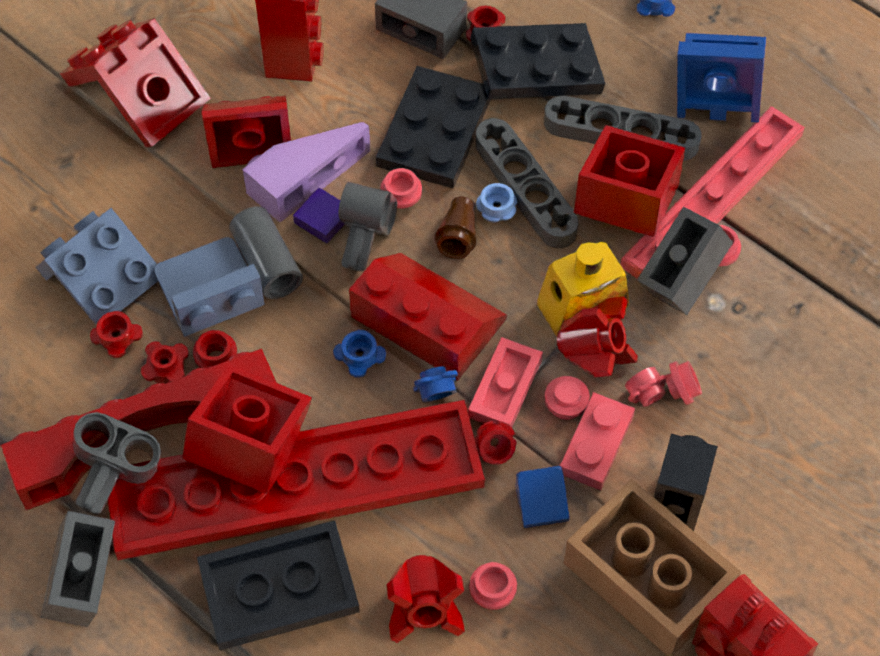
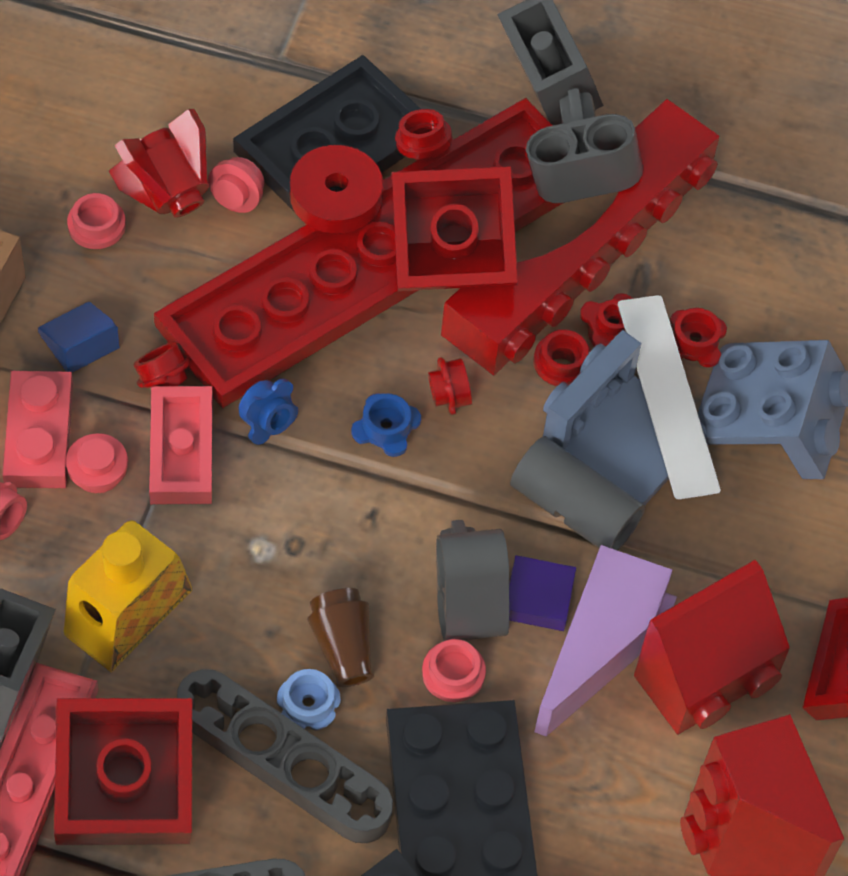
camera: 150 degrees right, 0 degrees up
red slope [349,253,507,381] -> none
red brick [557,296,638,377] -> none
none -> coral plate [208,157,264,213]
none -> red piece [290,145,383,234]
none -> red plate [395,109,453,161]
none -> red plate [428,357,472,415]
none -> white sticker [618,295,721,500]

